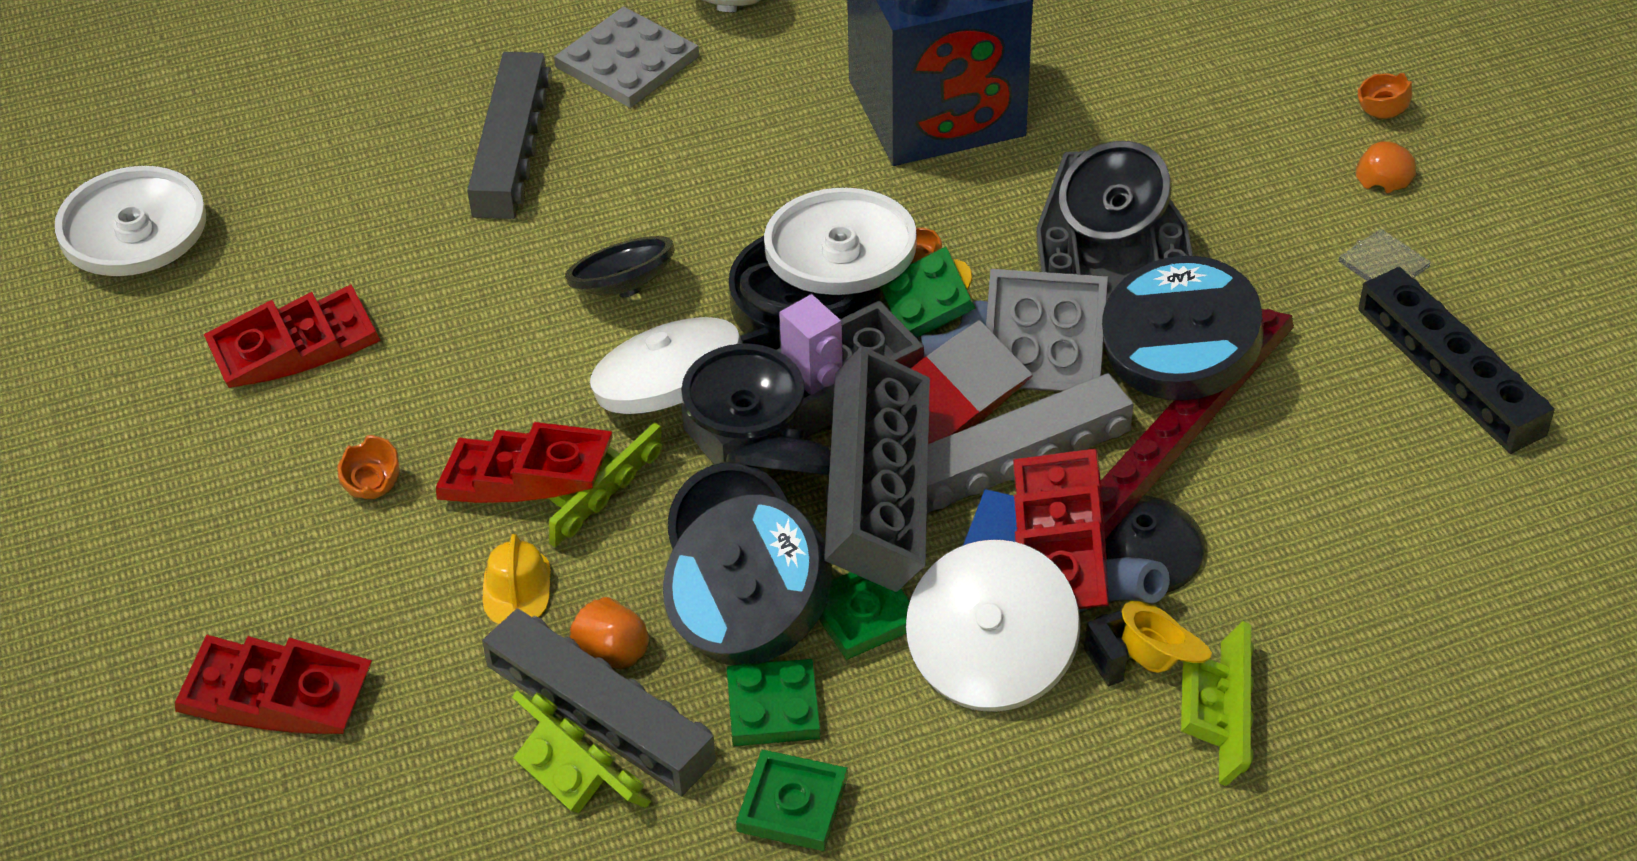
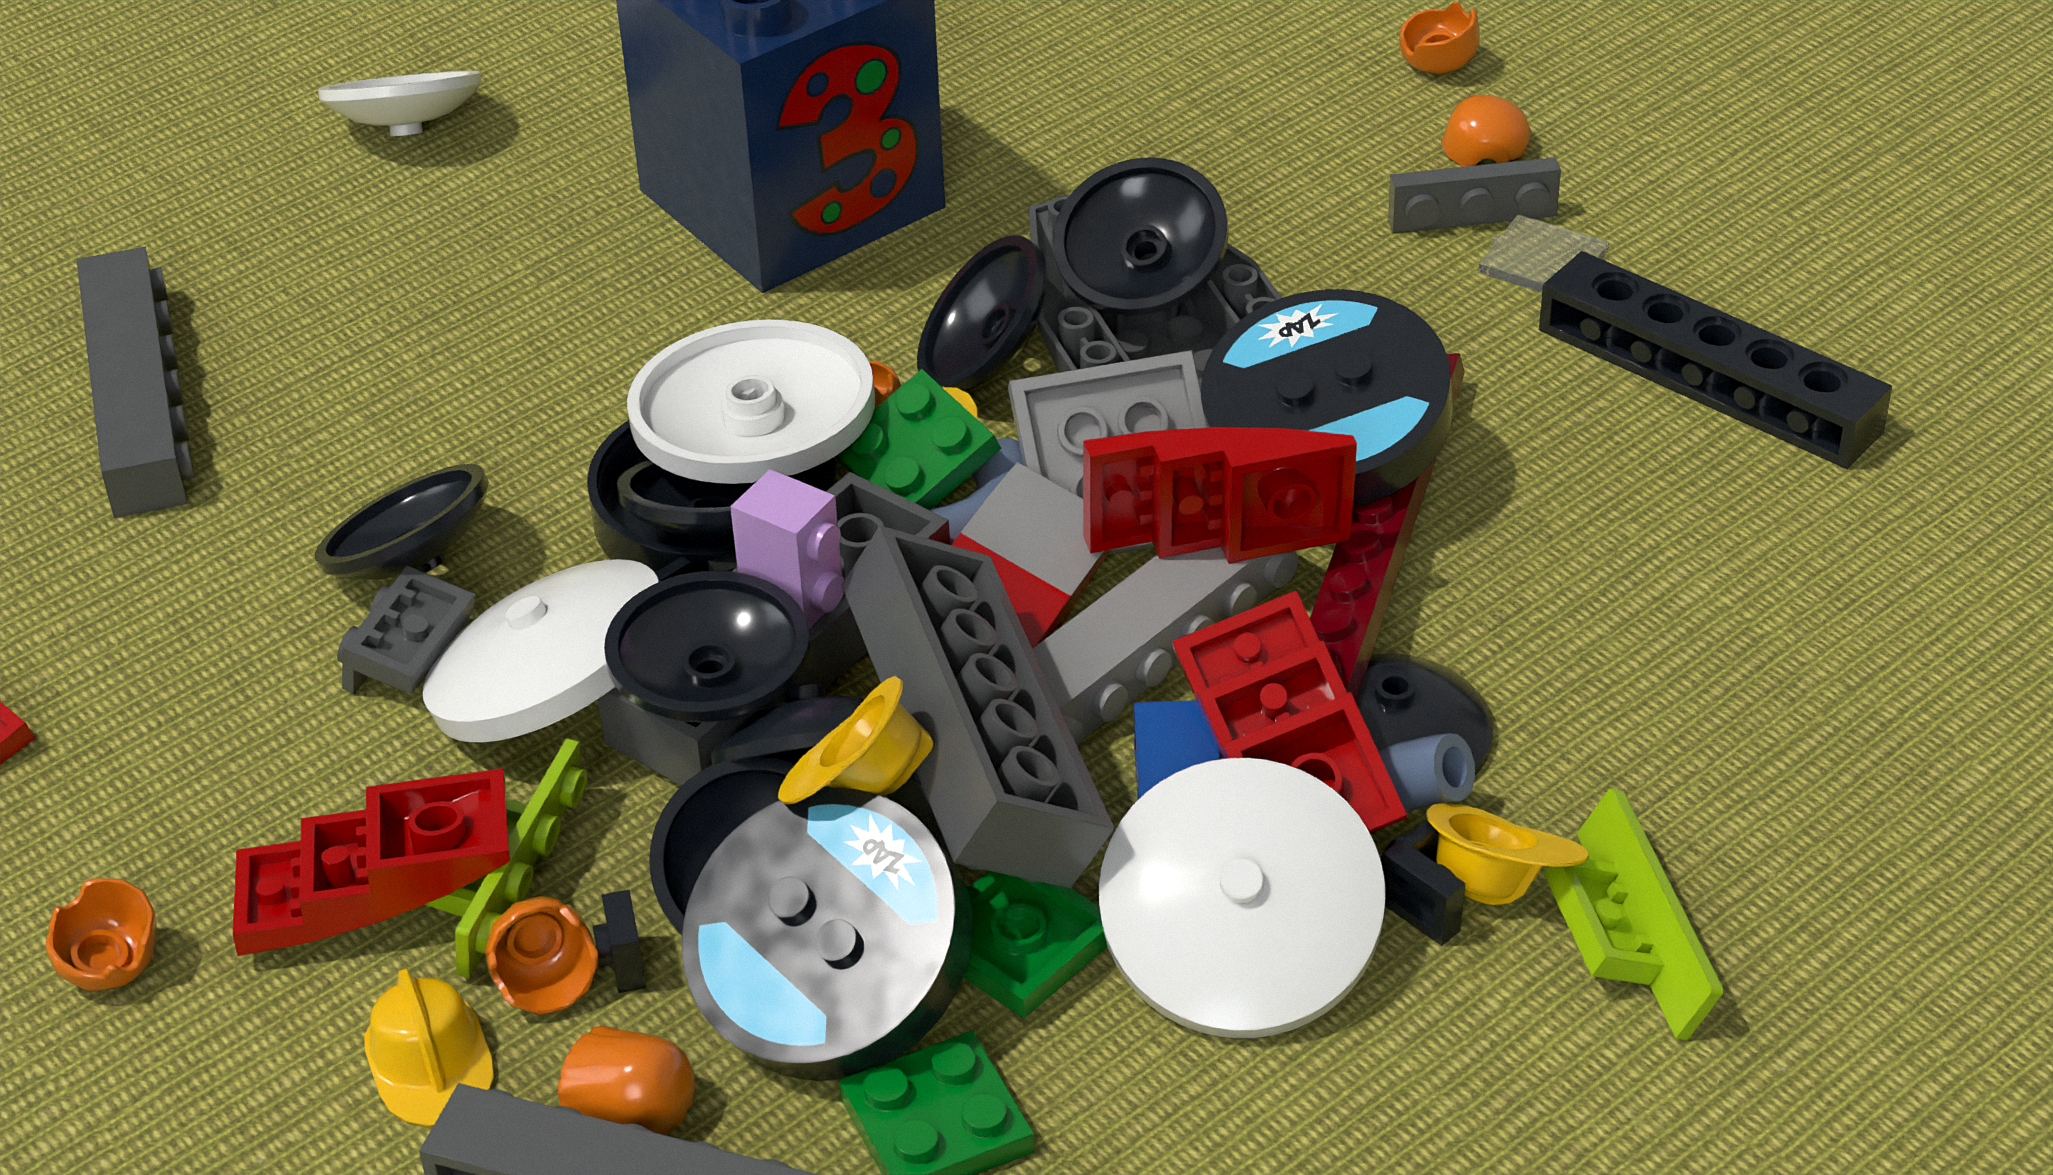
camera: 20 degrees left, 5 degrees down
light grey plate [554,6,699,108] -> none
none -> dark grey bracket [337,566,475,694]
none -> orange hair [485,896,598,1015]
none -> black plate [592,890,646,993]
none -> yellow piece [778,676,933,805]
none -> black dish [917,235,1047,391]
none -> red slope [1083,427,1357,564]
none -> dark grey plate [1388,157,1561,233]

